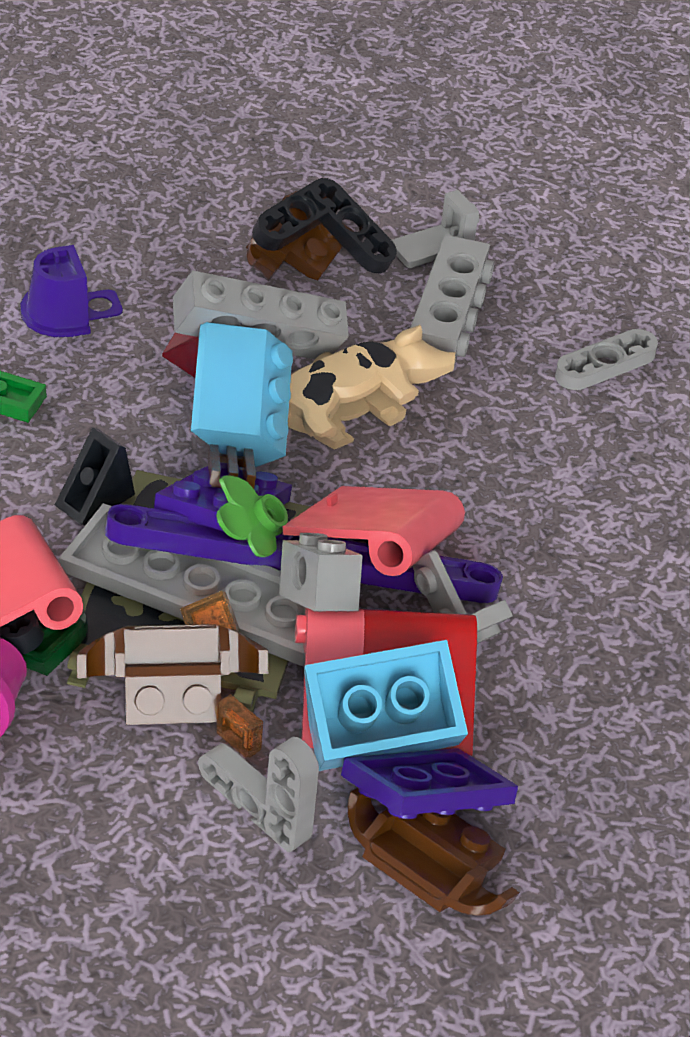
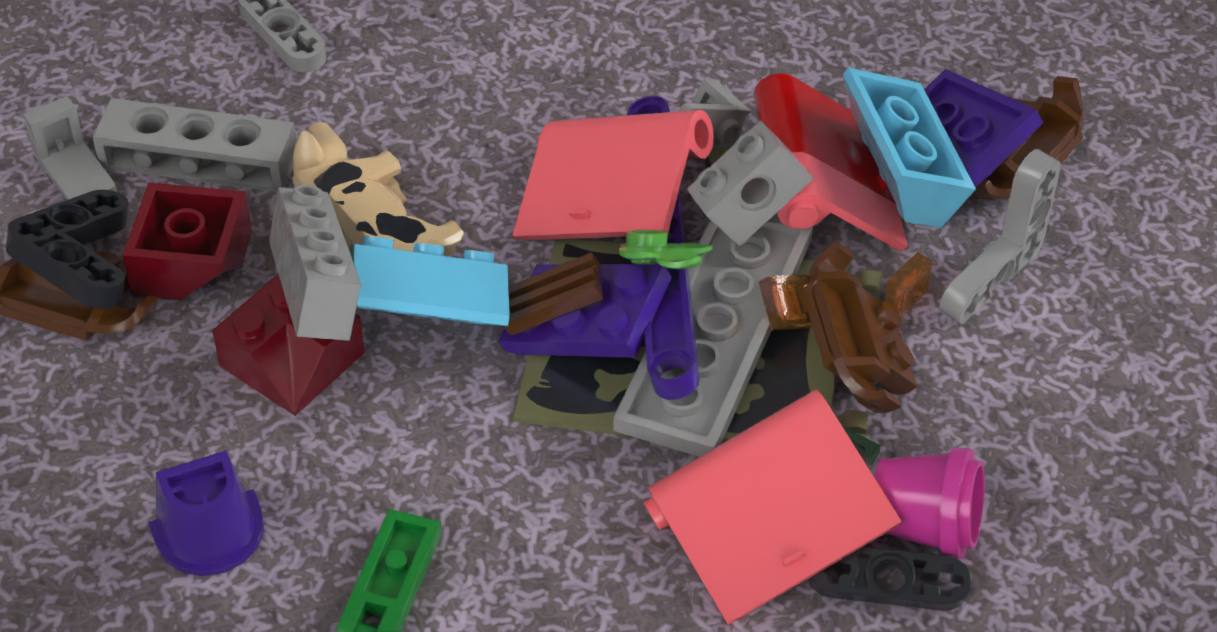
camera: 90 degrees left, 5 degrees up
black slope [55,427,135,525] -> none
none -> dark red slope [122,182,252,300]

